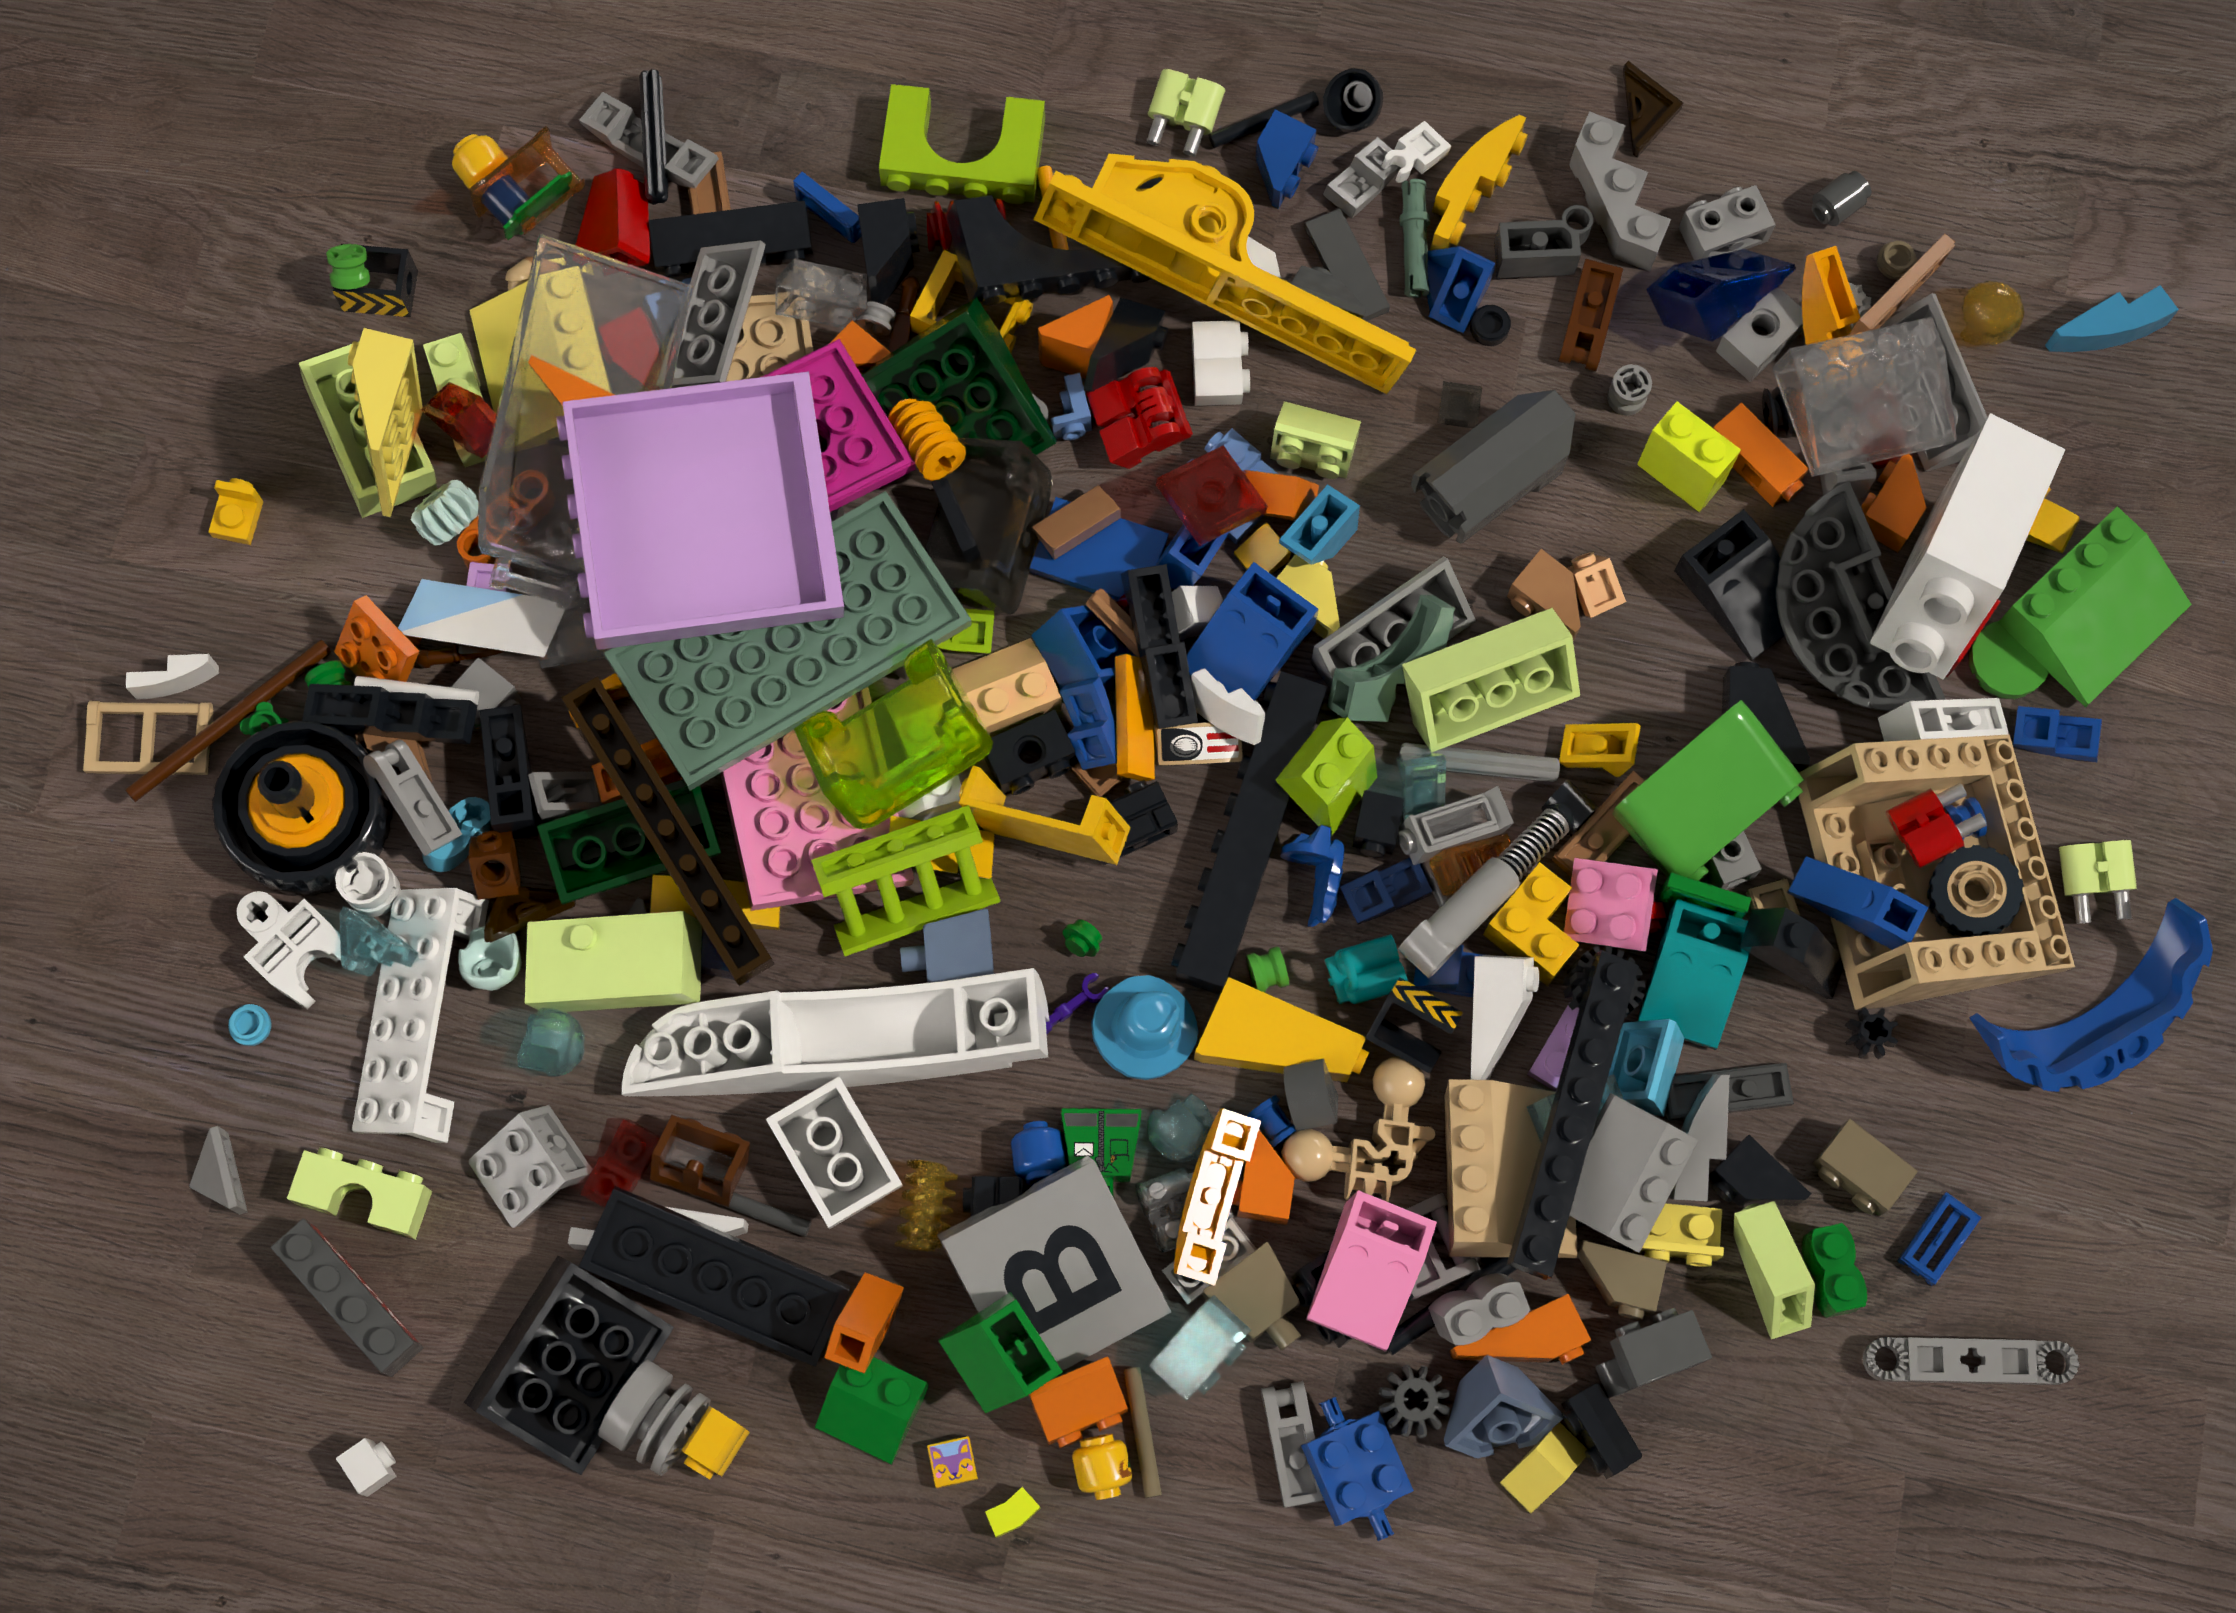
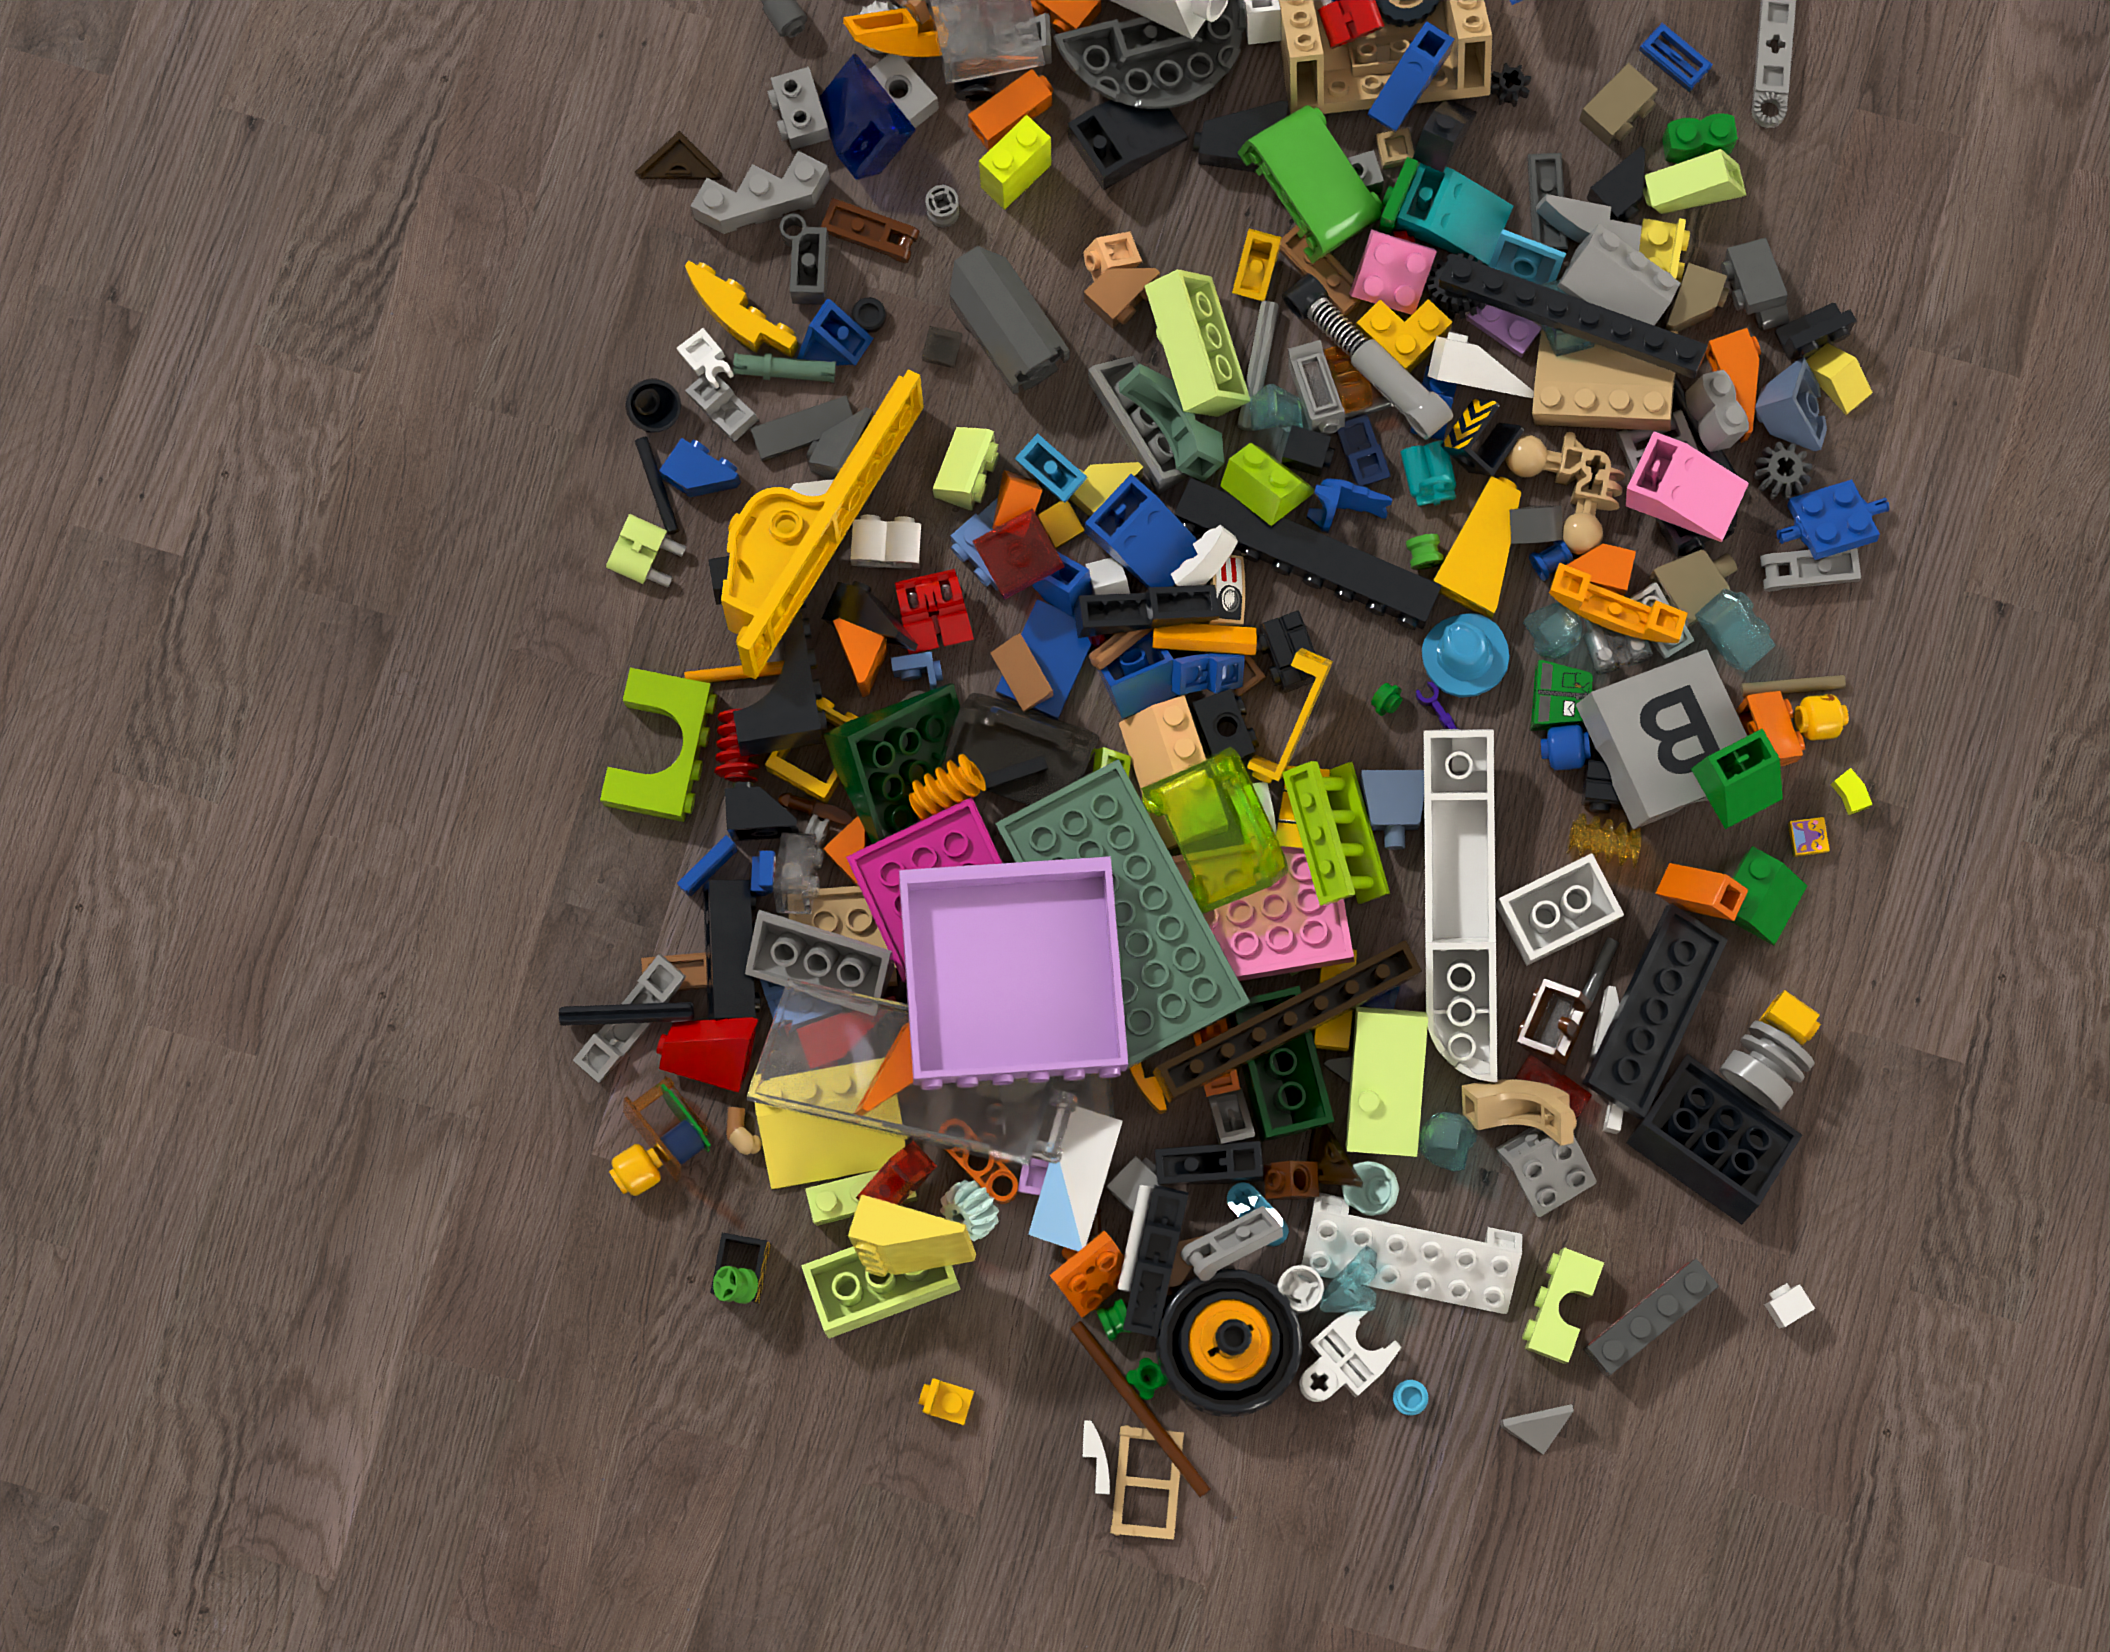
camera: 80 degrees left, 5 degrees up
none -> blue slope [751,851,776,896]
none -> tan arch [1462,1079,1576,1146]

